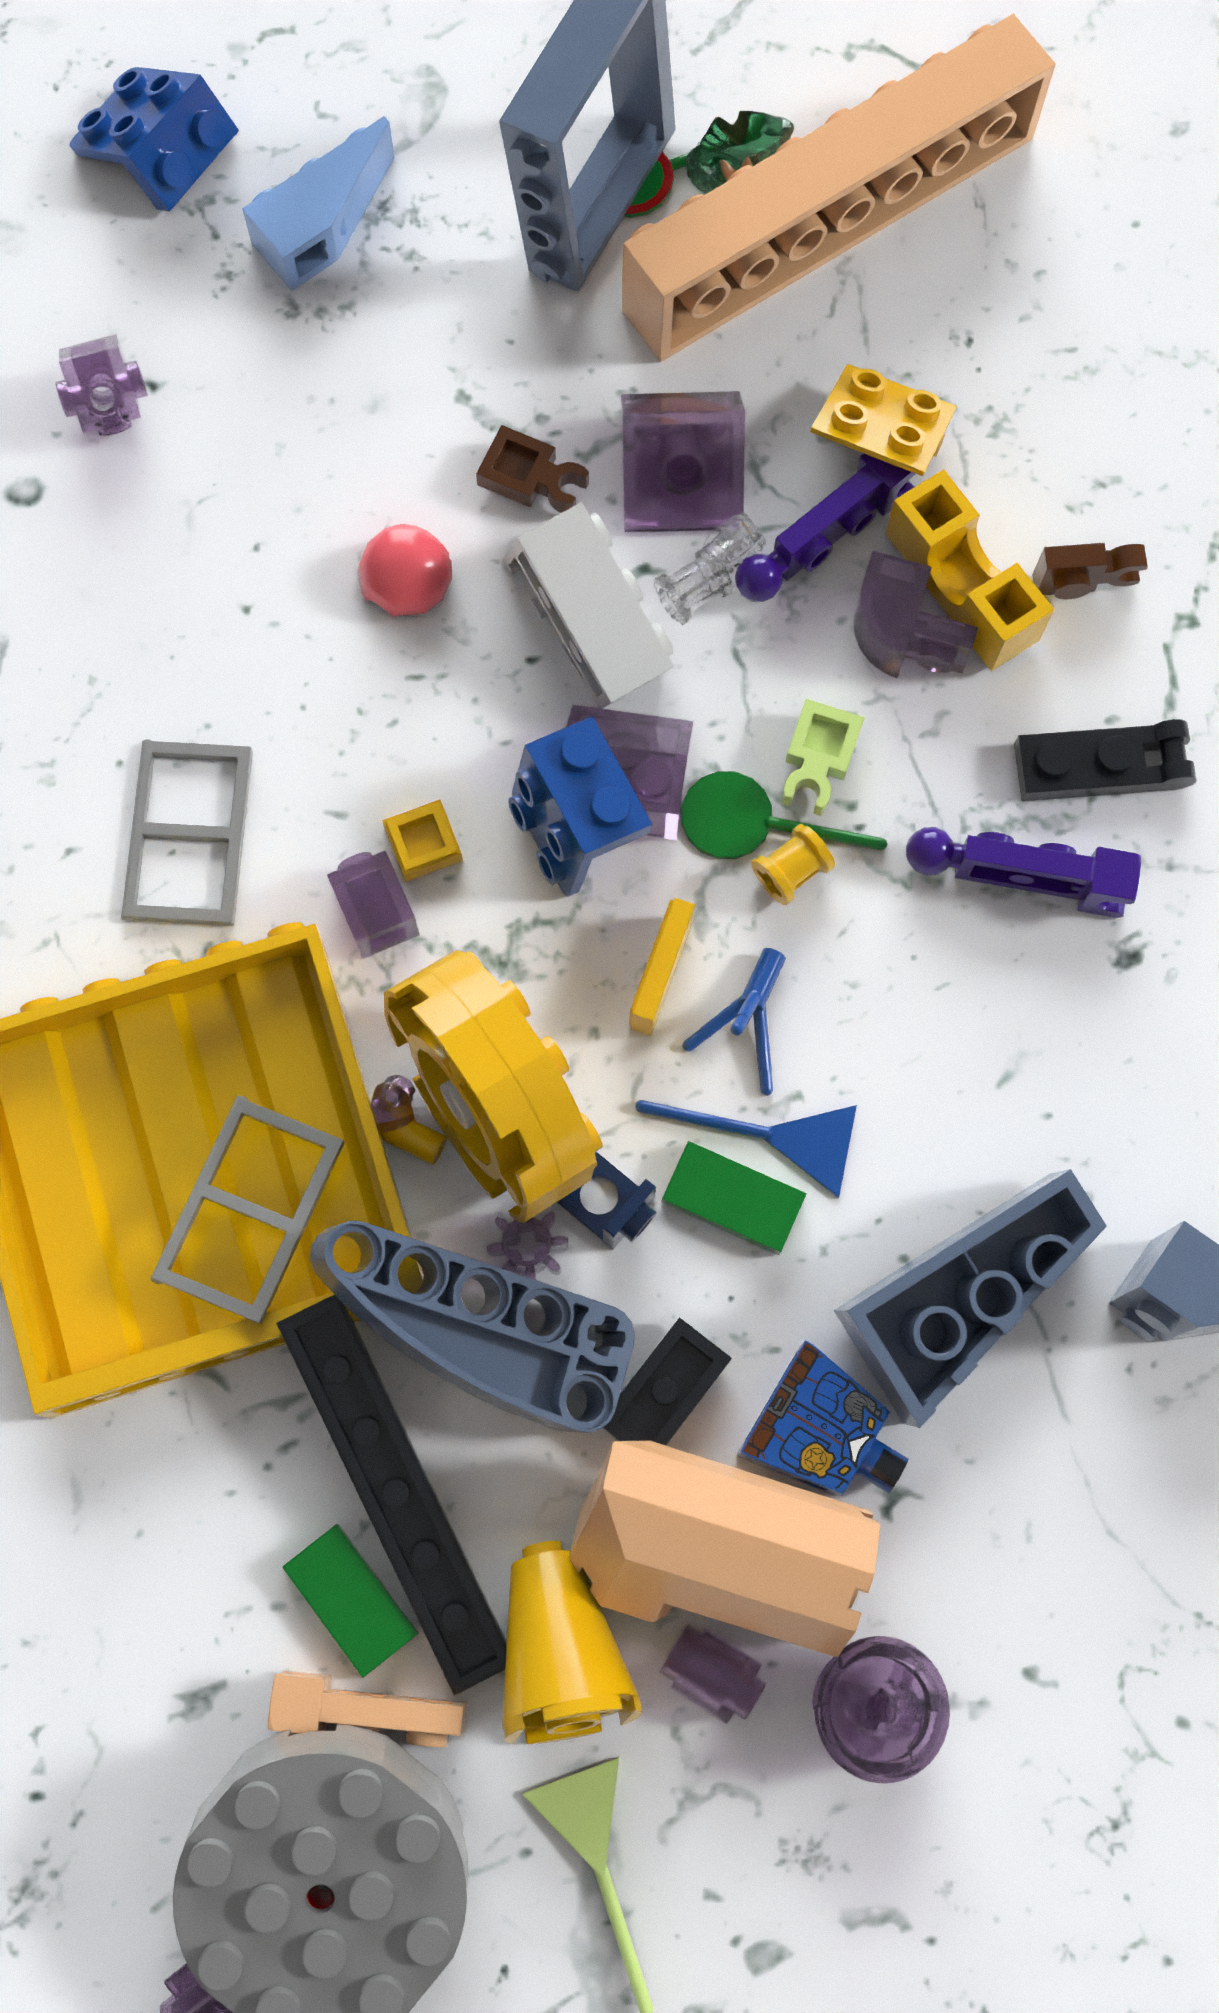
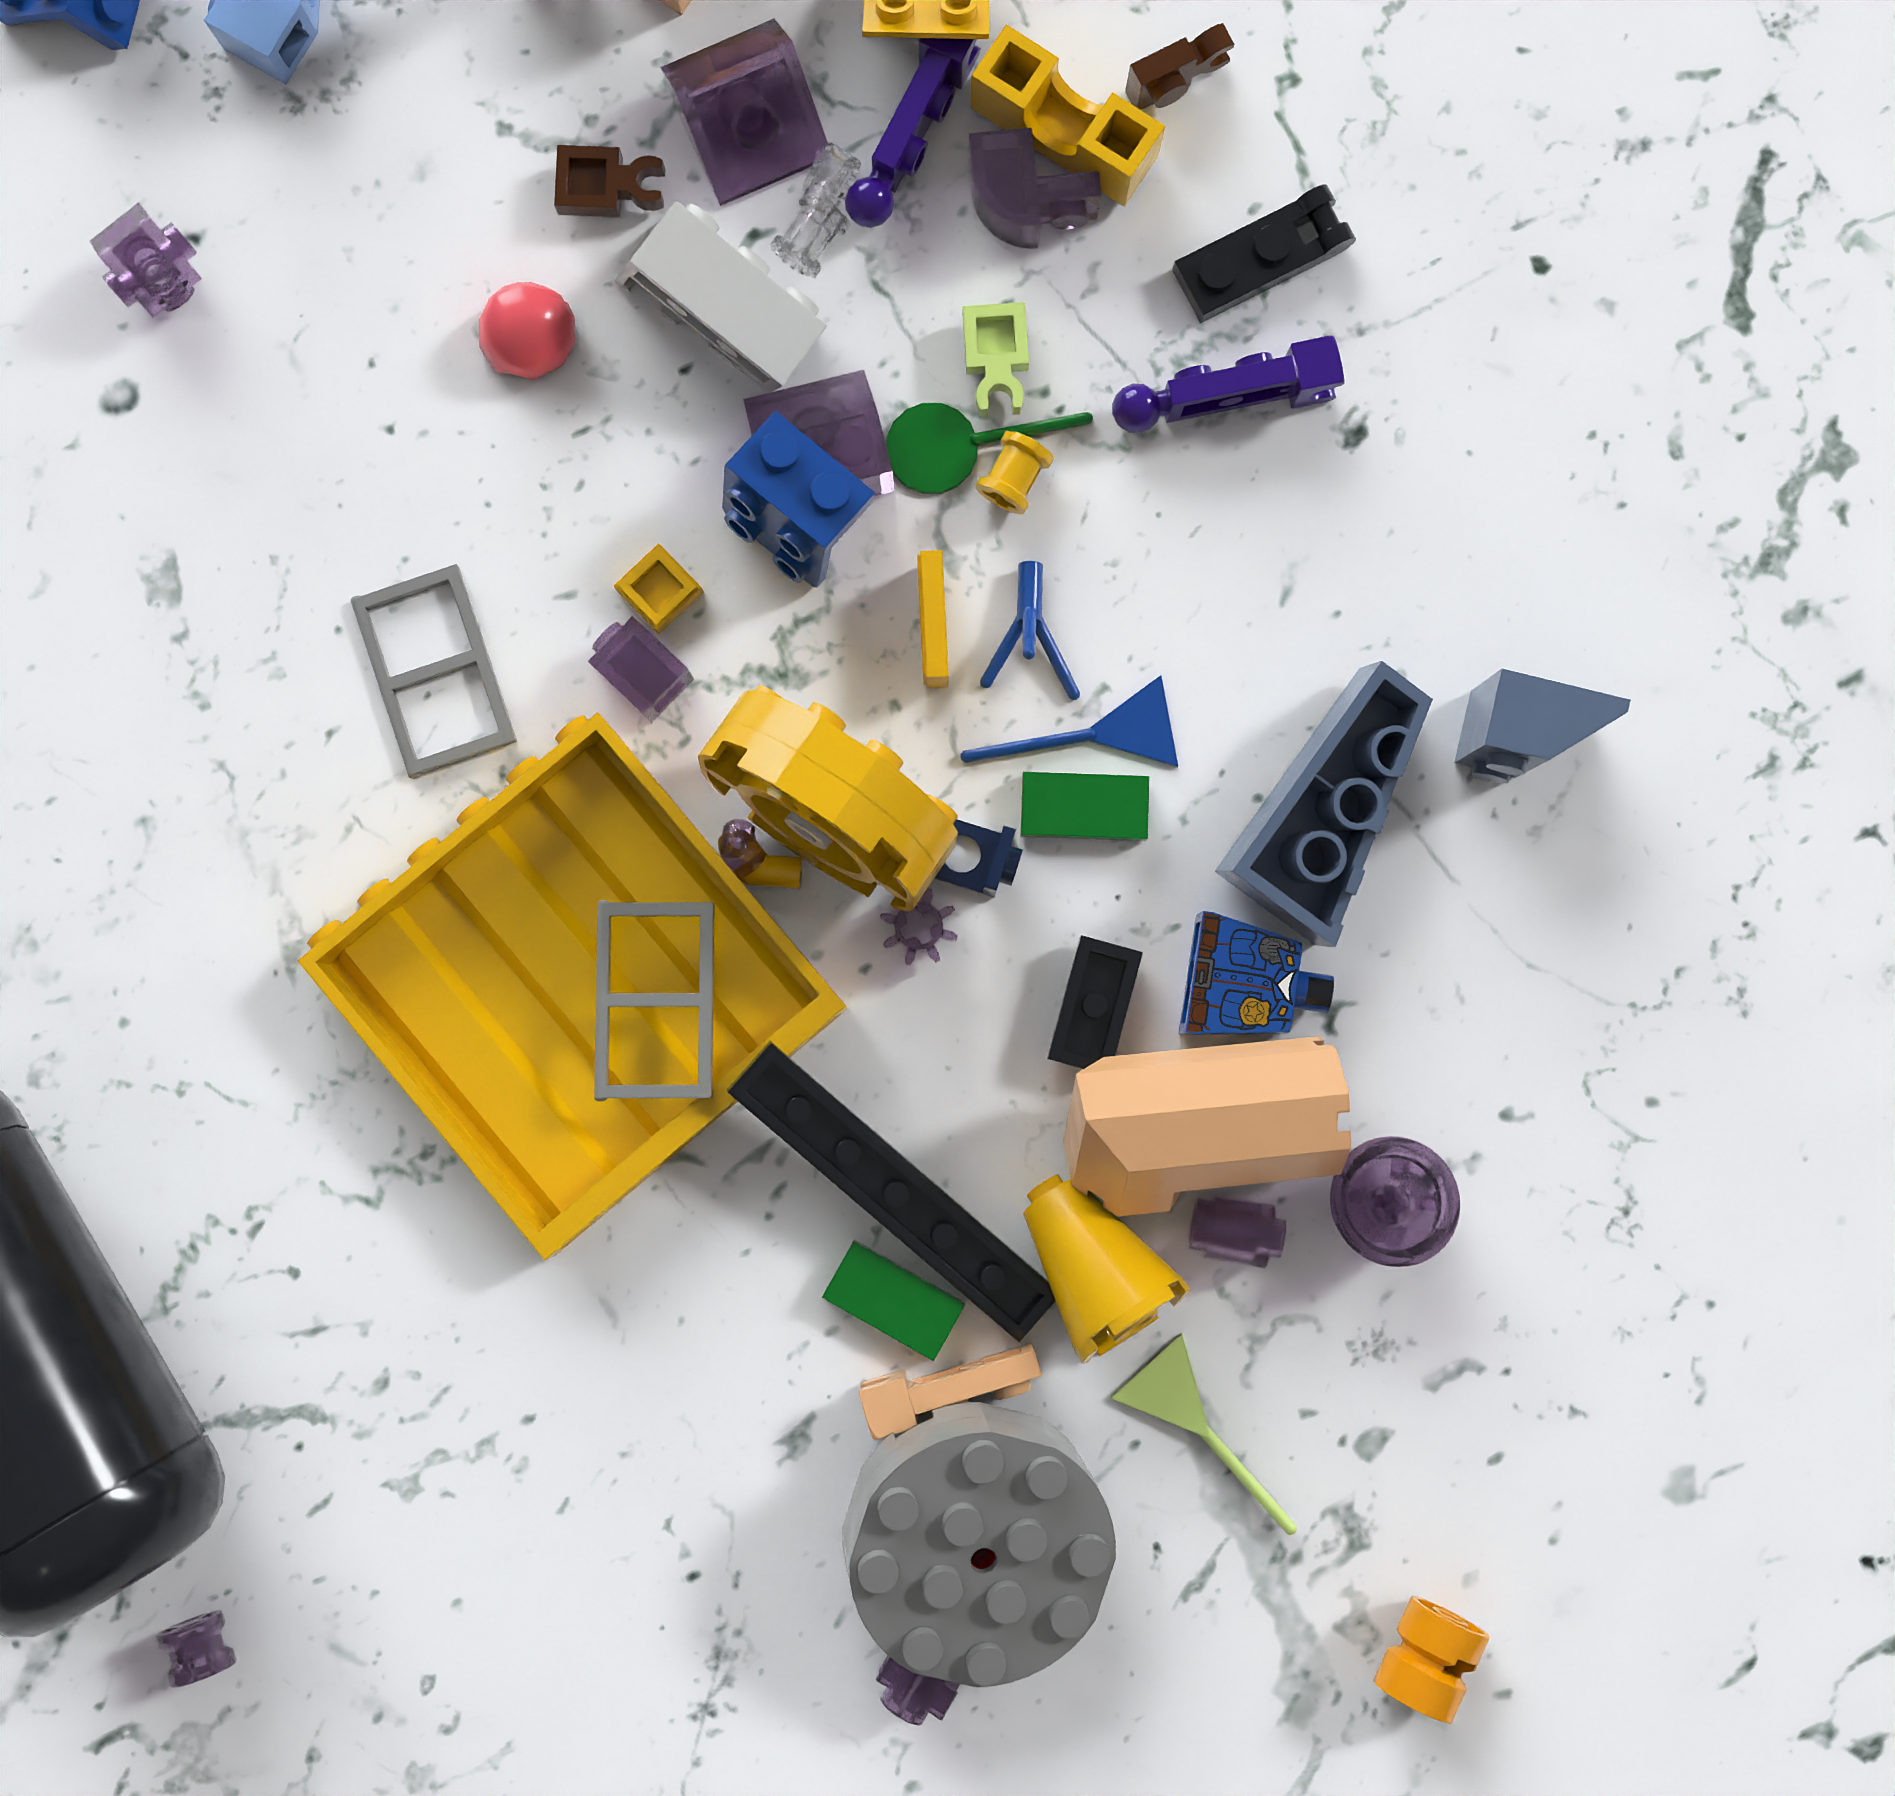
camera: 25 degrees left, 10 degrees up
sand blue beam [310,1220,635,1433] -> none

